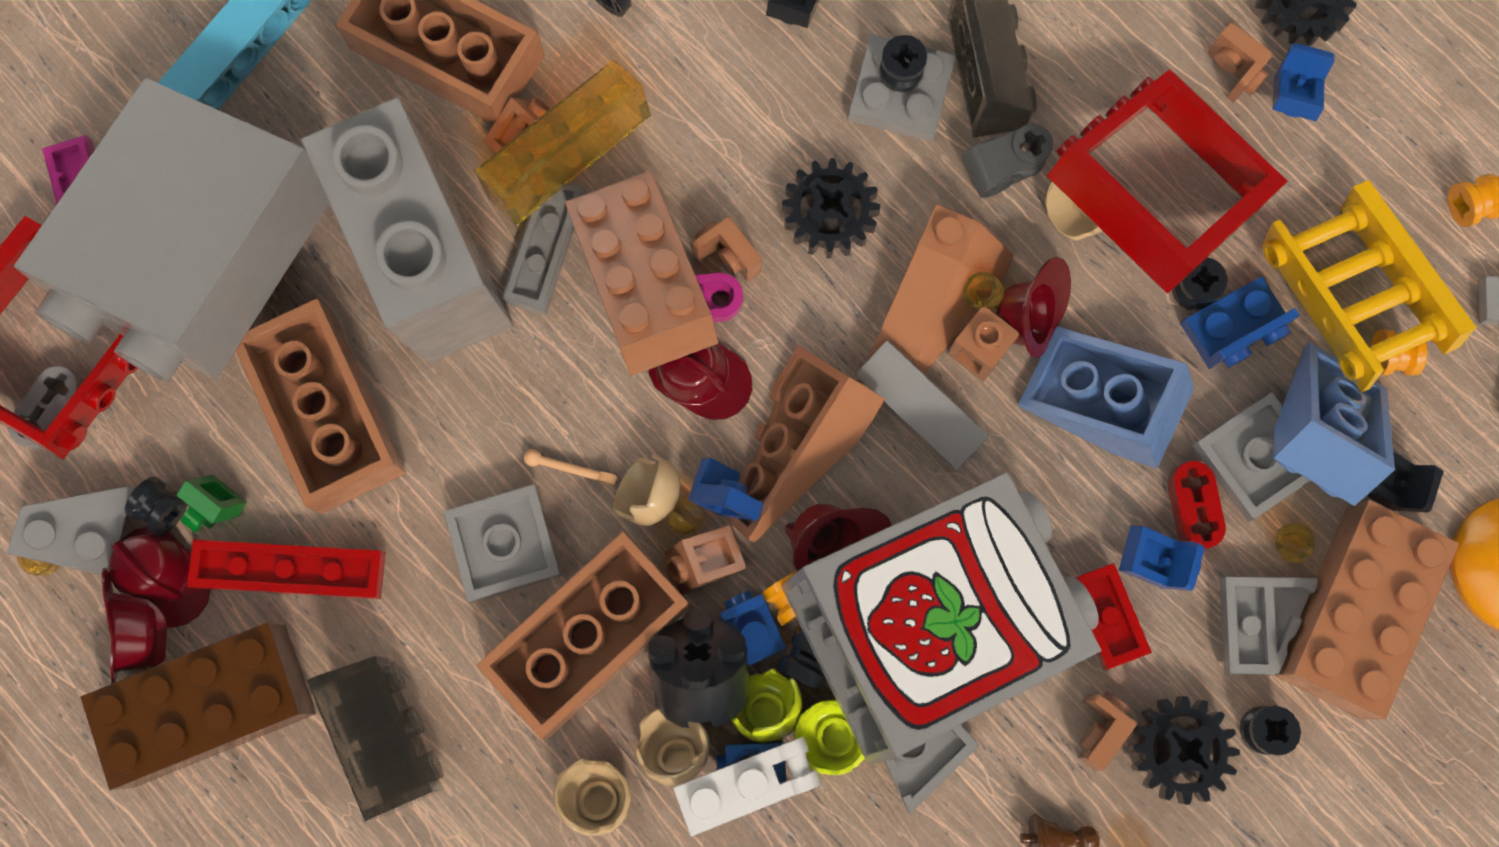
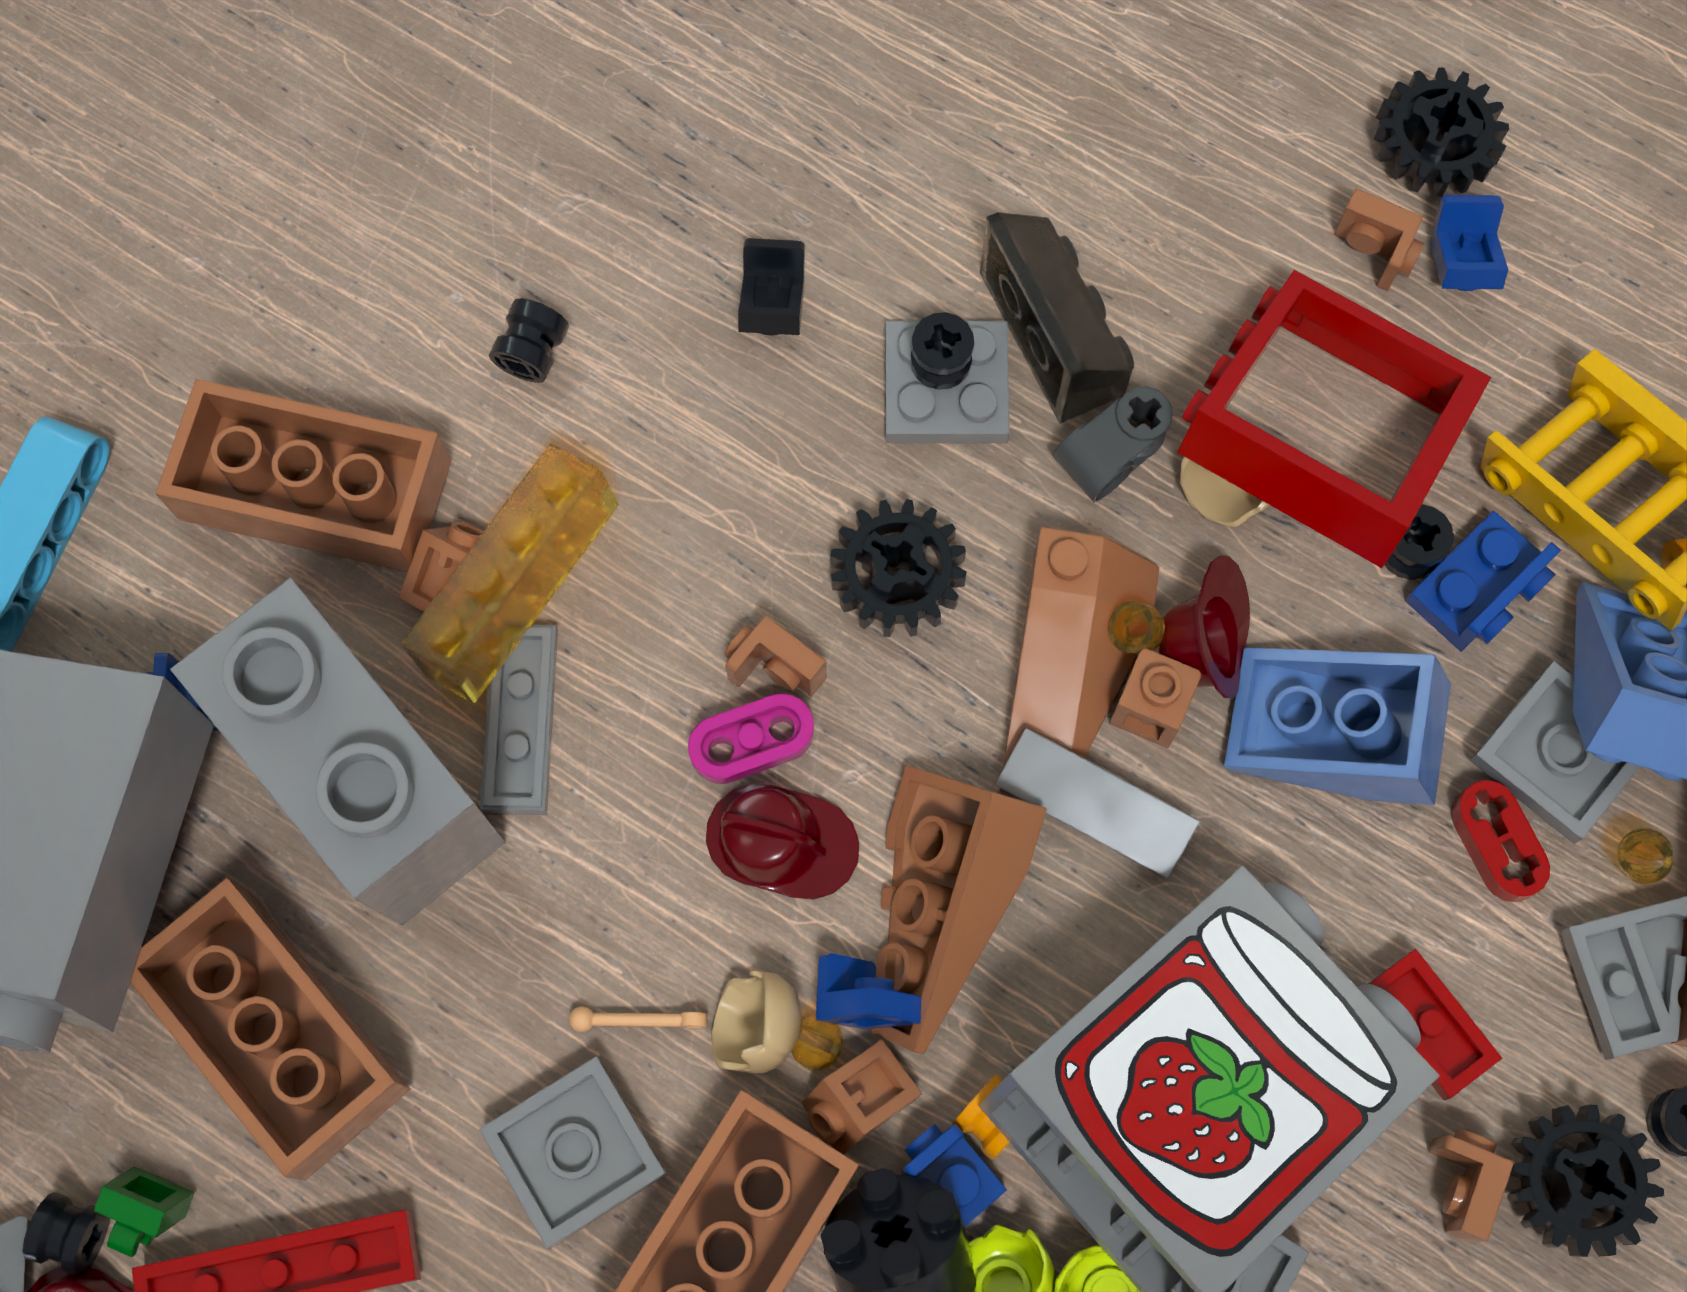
camera: 15 degrees left, 5 degrees down
nougat brick [565,171,719,376] -> none
black wheel [776,626,825,691] -> none
dark red piece [785,504,892,572] -> none
blue bracket [1119,526,1205,591] -> none

